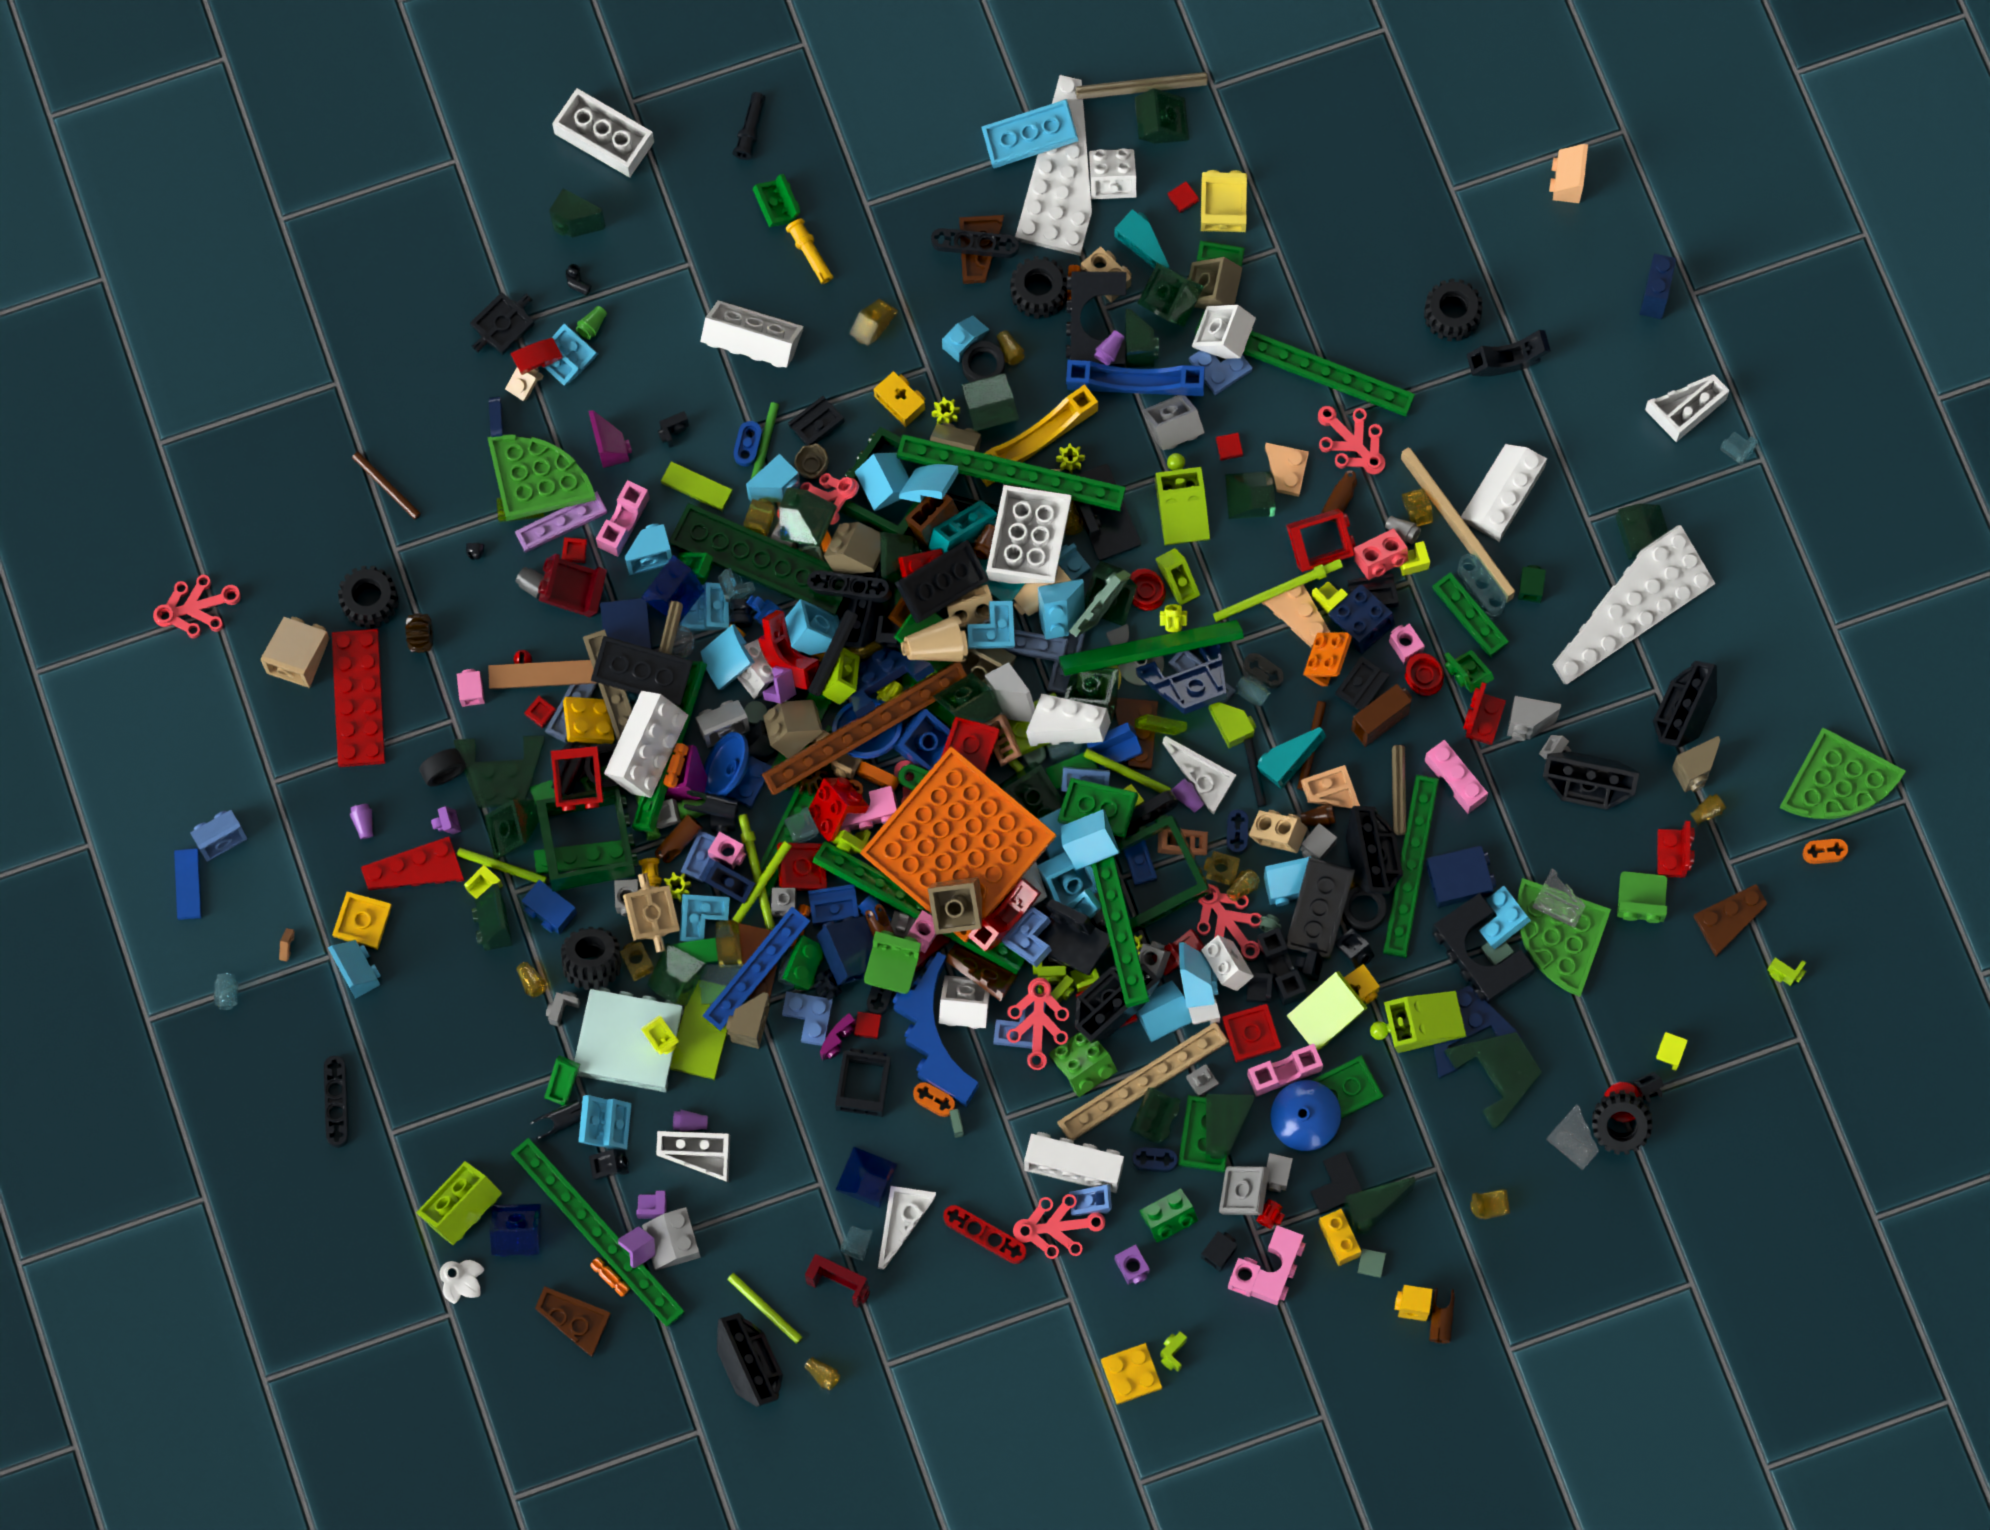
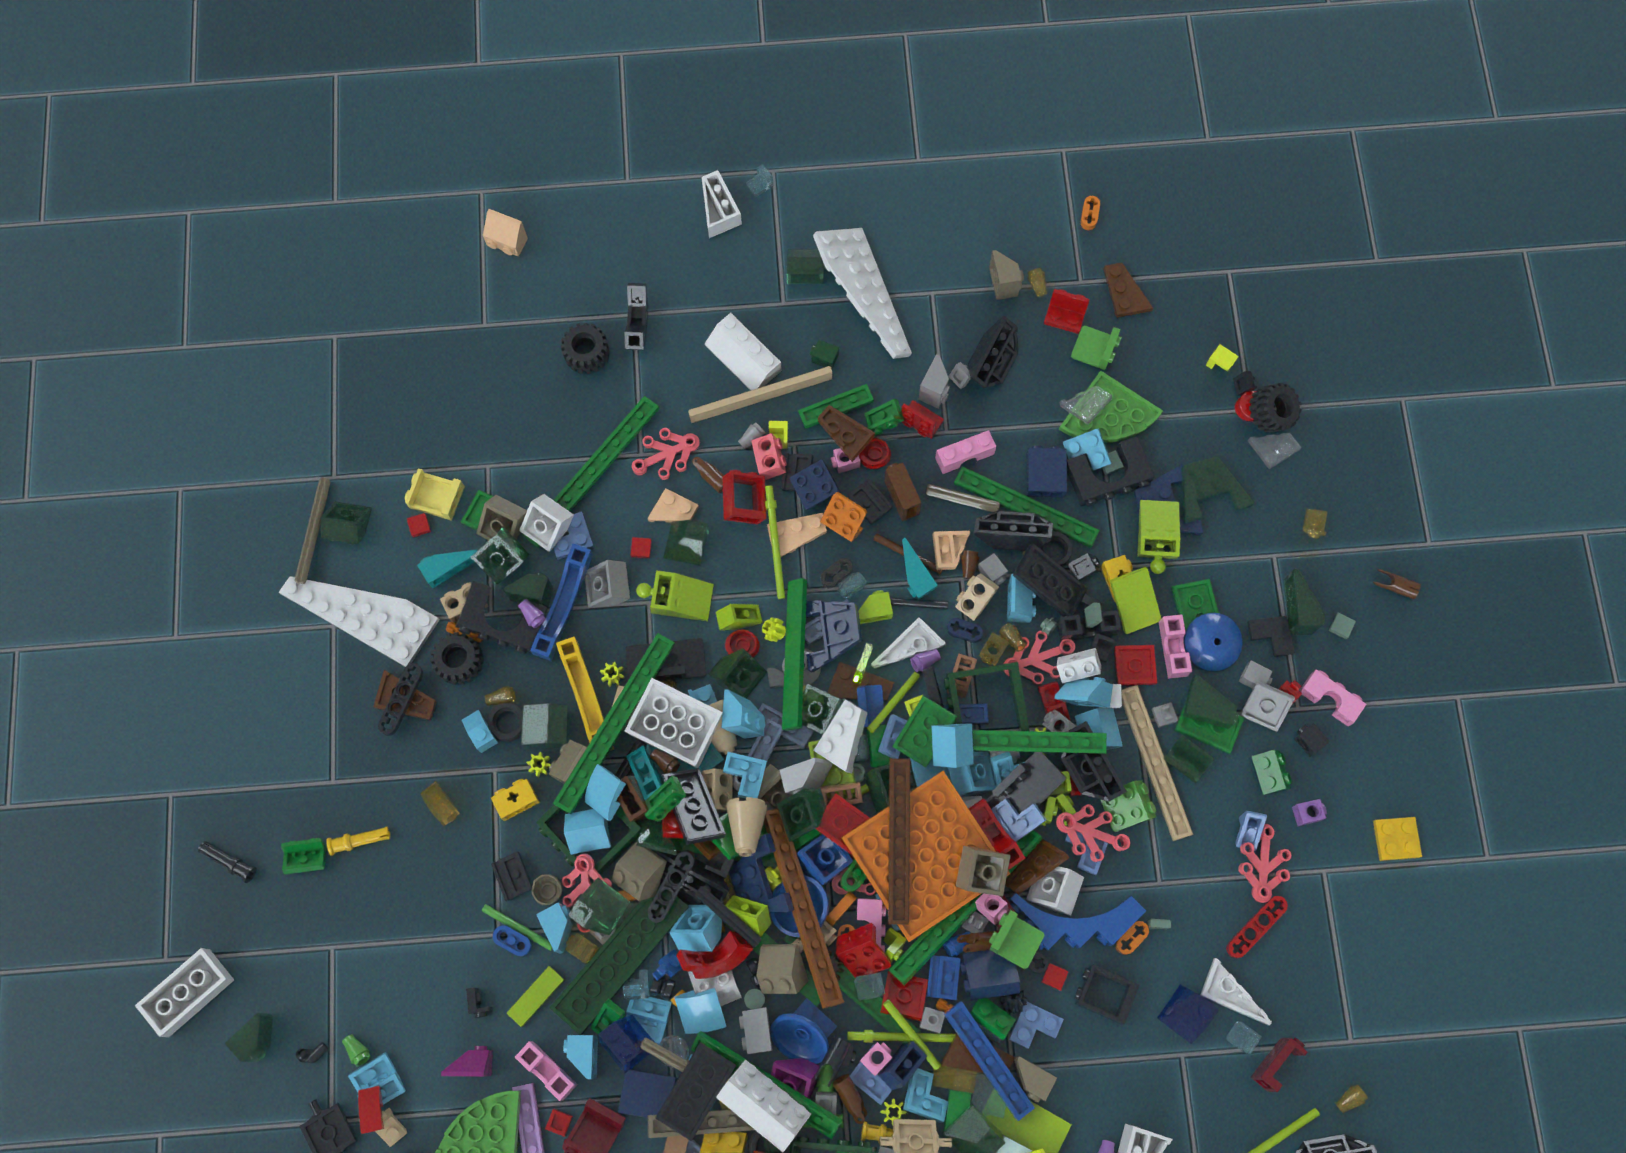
camera: 75 degrees left, 0 degrees up
orange axle [663,743,689,788] -> none
white slope [700,301,804,368] -> none
black panel [745,720,775,762] -> none
medium lavender panel [763,666,796,704] -> none
magenta slope [820,1013,856,1061] -> none
medium azure tile [981,99,1079,169] -> none
white brick [1024,1132,1124,1193] -> none
sand green wing [1069,570,1131,637] -> none
white bracket [1089,148,1136,199] -> none
dark blue beam [1132,1147,1178,1172] -> none
lime bracket [1160,1331,1187,1372] -> none
bright pink brick [1228,1257,1261,1297] -> none
neon yellow panel [1311,582,1348,615] -> none
yellow brick [1318,1208,1362,1266] -> none
yellow brick [1394,1285,1433,1321] -> none
clear yellow bracket [1402,488,1433,526] -> none
clear light blue beam [1457,554,1506,617] -> none
dark blue brick [1639,253,1676,319] -> none
black wedge [1653,661,1717,748] -> none
lime bracket [1767,957,1806,986] -> none
bright green plate [1779,728,1906,819] -> none
none -> green bracket [645,776,686,821]
none -> reddish brown wing [818,405,875,462]
none -> reddish brown tile [888,758,910,925]
none -> sand green tile [1084,603,1102,628]

